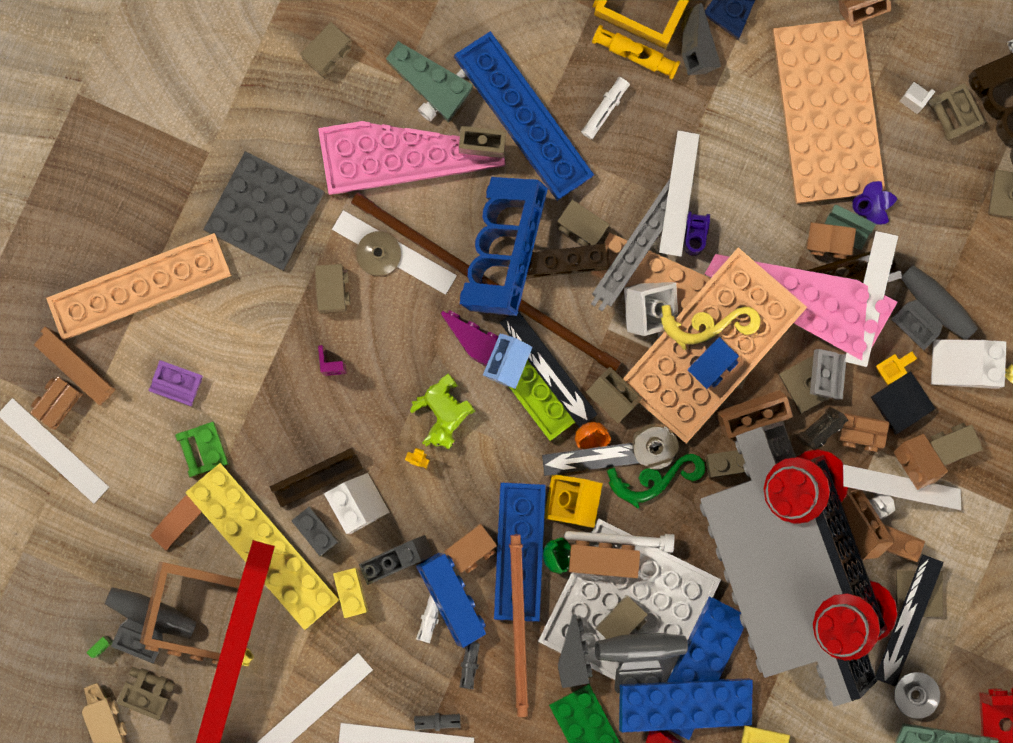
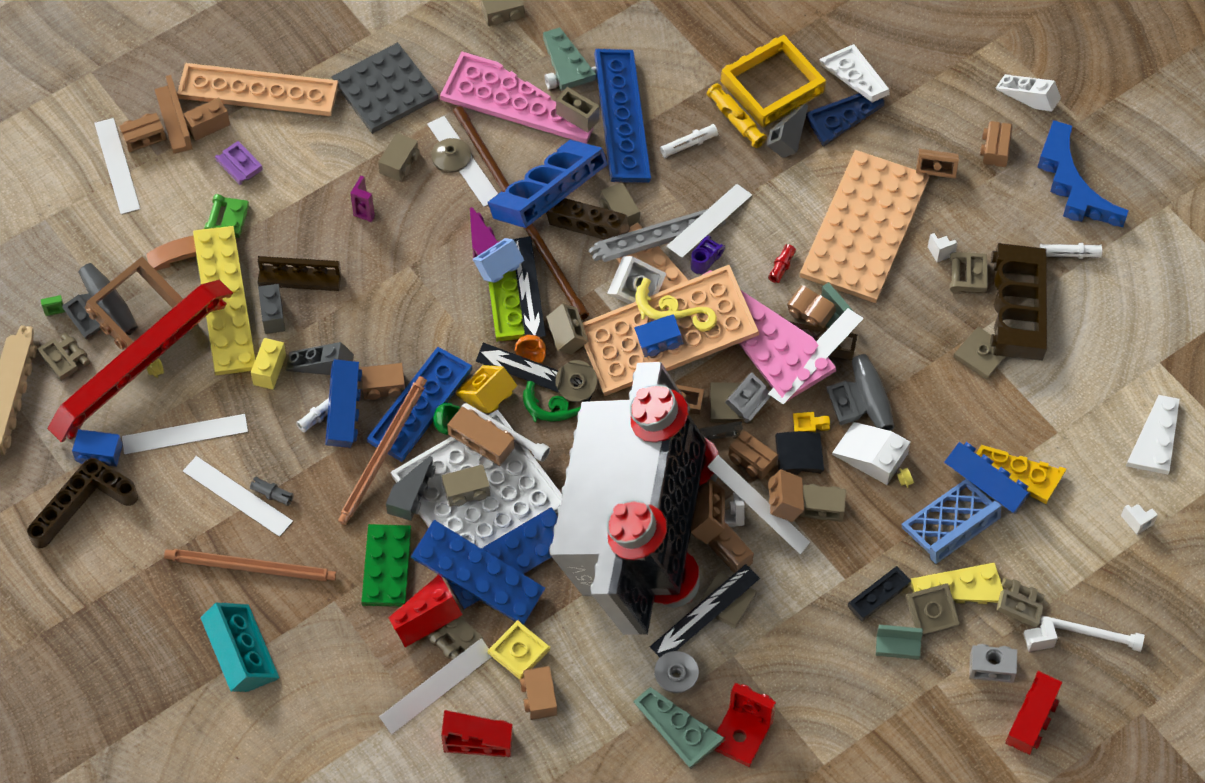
camera: 30 degrees right, 25 degrees down
white slope [324,473,390,535] -> none
yellow plate [405,448,430,469] -> none
lime animal [410,373,476,449] -> none
dark grey pin [459,643,480,689] -> none
dark grey plate [595,633,688,693] -> none
dark purple plate [852,181,897,224] -> none
none -> medium nougat brick [183,97,230,141]
none -> red pin [768,244,796,283]

